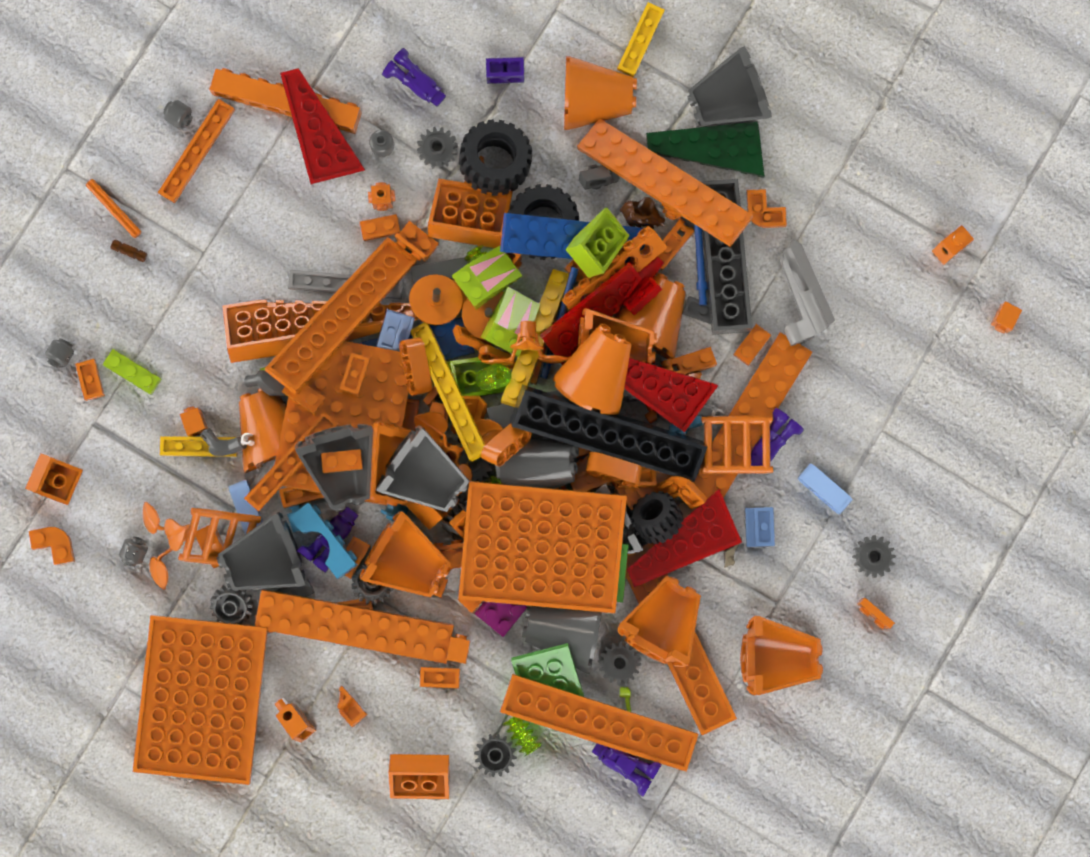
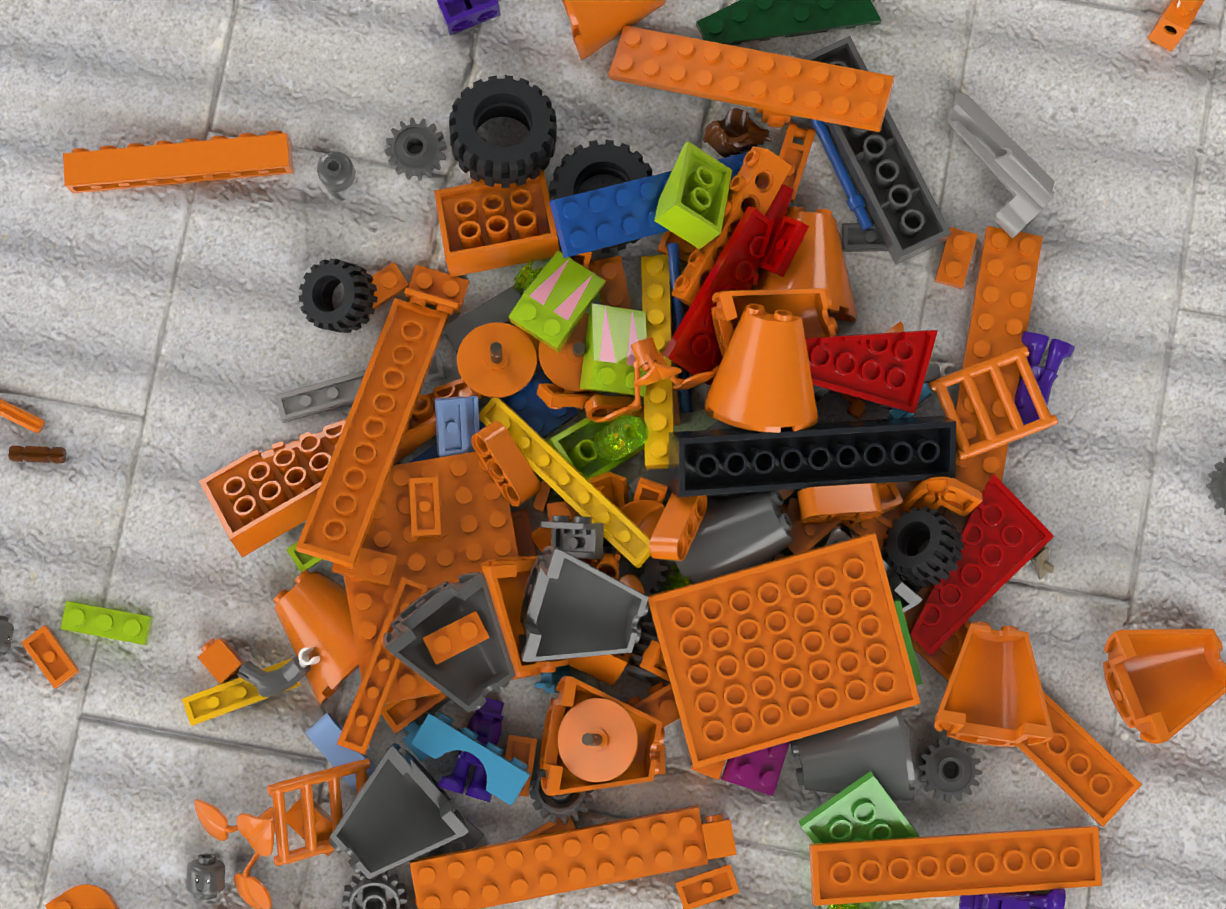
camera: 20 degrees left, 0 degrees up
orange slope [25,453,83,505] -> none
orange plate [158,99,235,204] -> none
dark grey head [163,100,193,128] -> none
dark grey arm [244,370,286,396] -> none
red wing [280,68,365,184] -> none
orange brick [368,182,396,211] -> none
dark purple piece [382,48,446,107] -> none
dark grey piece [579,164,620,190] -> none
lime hand [619,687,632,712] -> none
orange plate [661,347,717,375] -> none
medium blue plate [745,507,775,547] -> none
orange plate [746,189,787,228] -> none
light blue beam [797,464,853,515] -> none
none -> black tyre [299,259,378,333]
none -> dark grey bracket [541,515,604,559]
none -> orange piece [558,698,638,782]
none -> orange plate [593,256,631,309]
none -> orange slope [633,476,668,503]

